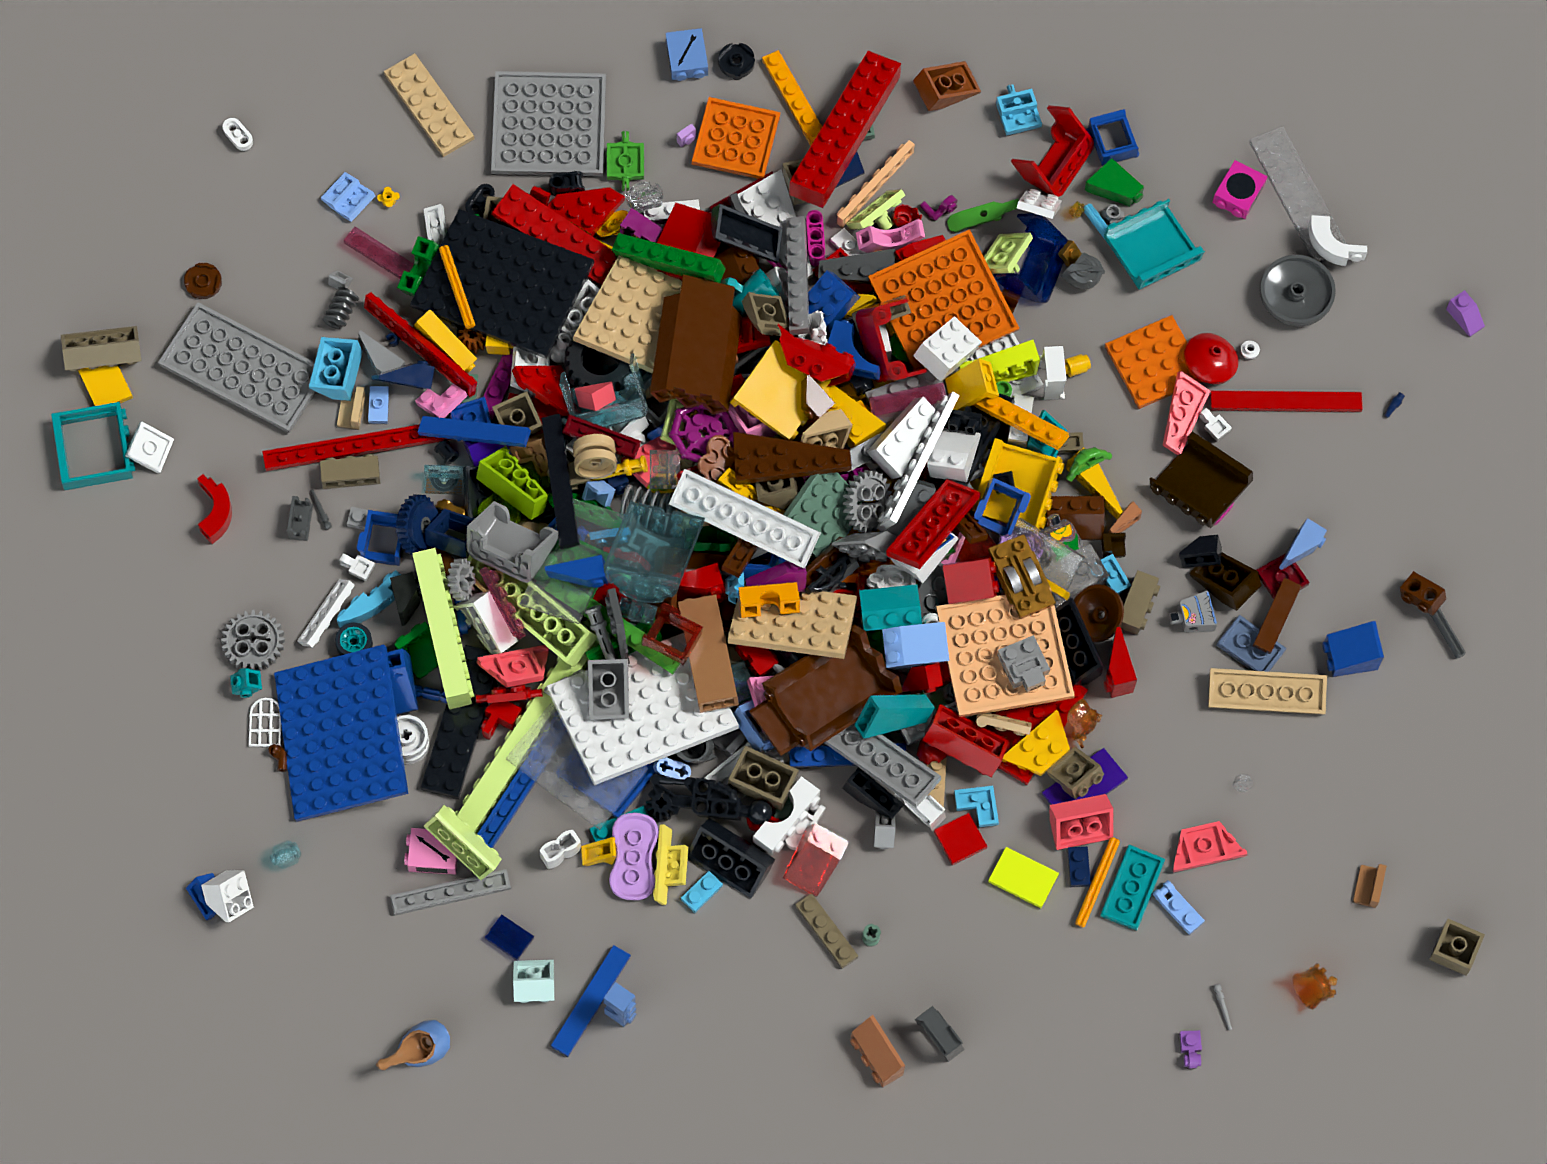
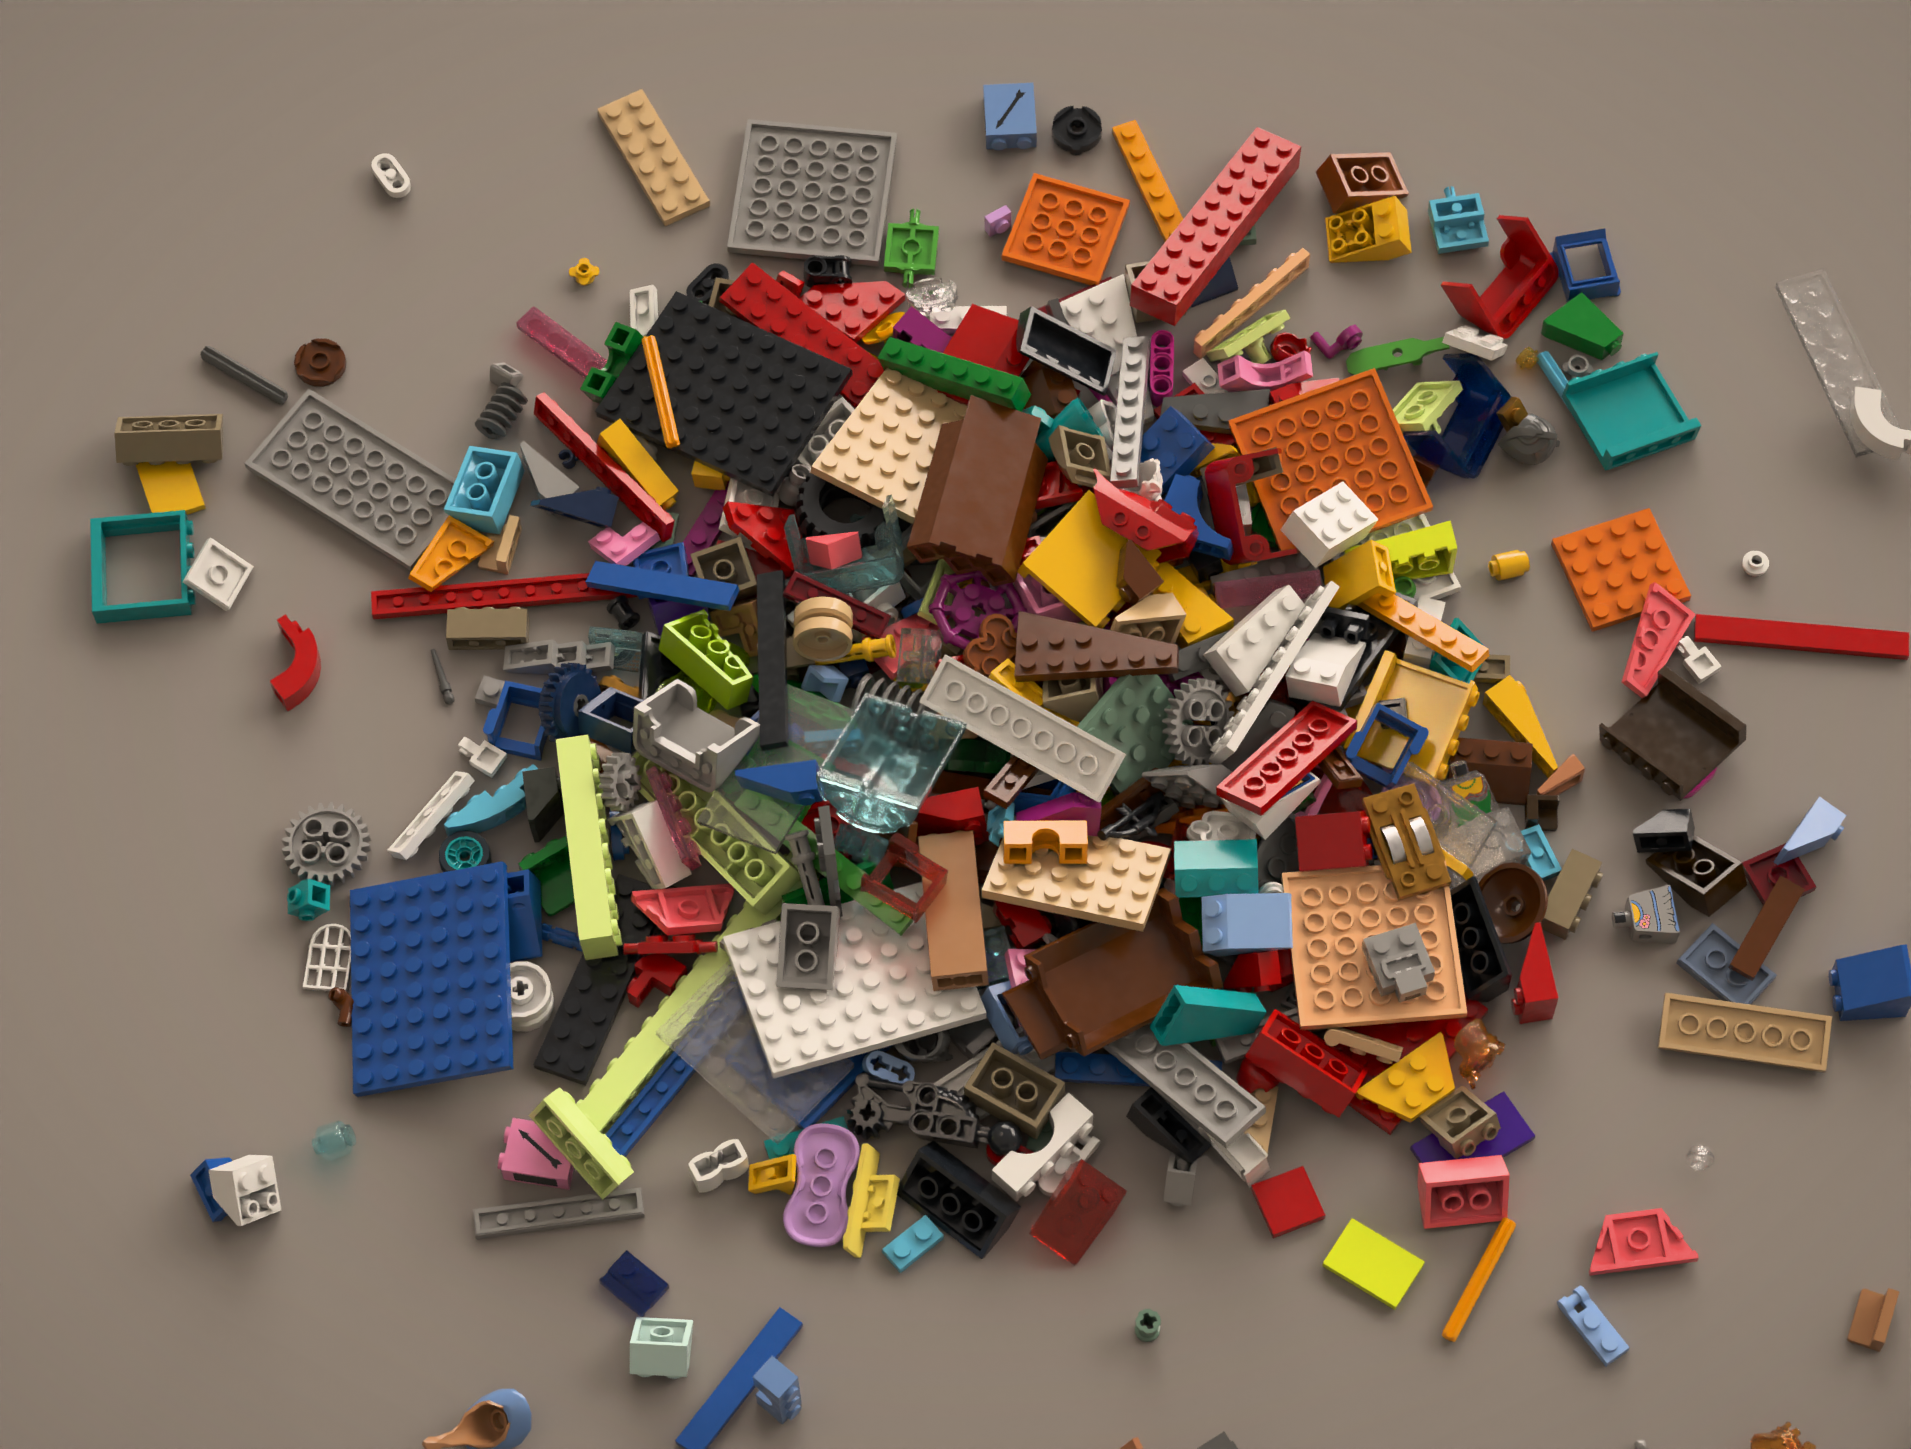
camera: 10 degrees right, 5 degrees down
dark grey hinge [287,496,313,541] -> none
light blue slope [321,172,375,222] -> none
light blue plate [368,386,389,424] -> none
dark orange gear [458,327,486,354] -> none
dark tan plate [795,893,858,969] -> none
medium azure plate [954,786,999,827] -> none
white piece [1039,346,1067,400] -> none
bright green piece [1066,447,1112,482] -> none
dark blue plate [1067,846,1091,887] -> none
teal tile [1100,845,1165,931] -> none
red dish [1184,333,1238,384] -> none
dark pink brick [1212,160,1268,219] -> none
dark grey dish [1260,255,1336,326] -> none
none -> dark grey axle [200,346,288,405]
none -> light orange wing [408,515,494,592]
none -> light grey slope [503,639,615,674]
none -> yellow slope [1325,196,1412,263]

